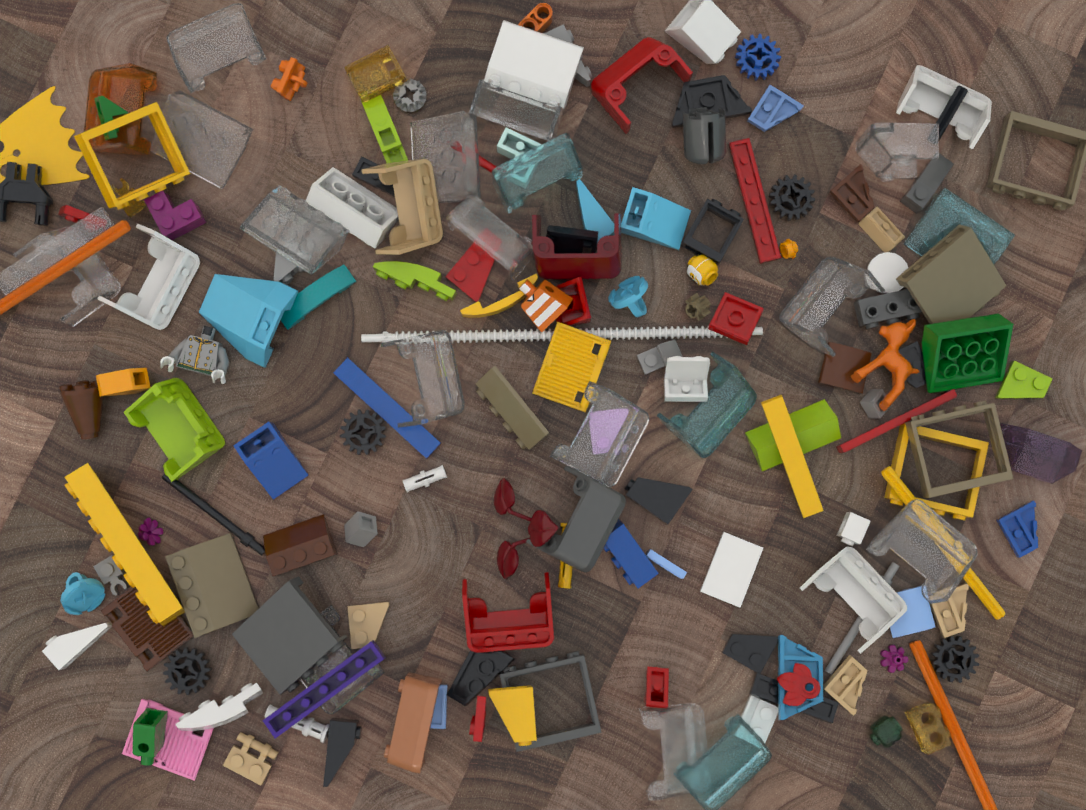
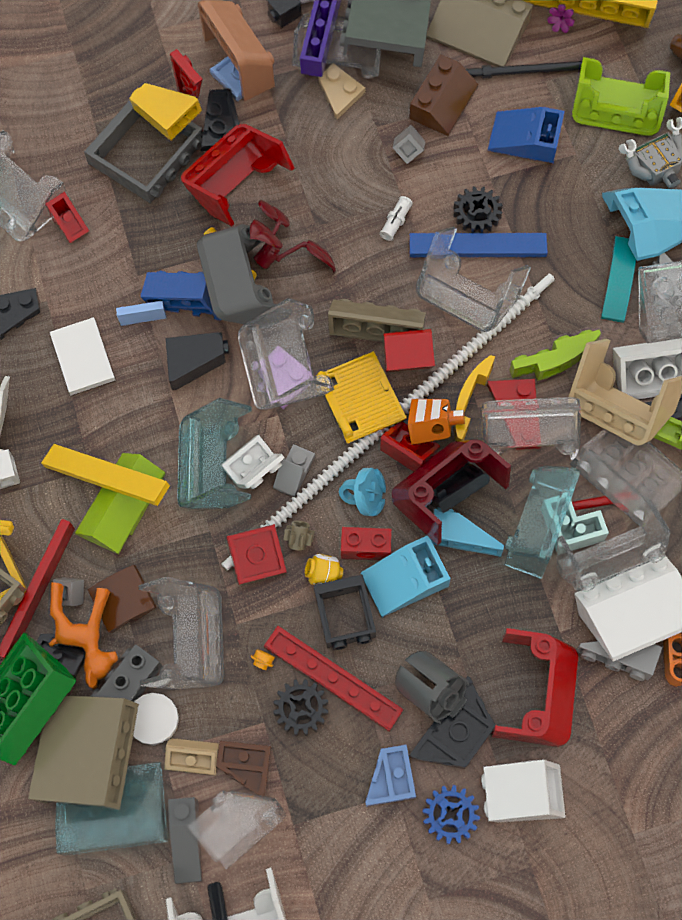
camera: 145 degrees right, 15 degrees down
none -> red brick [341,527,392,560]
none -> red slope [384,329,435,372]

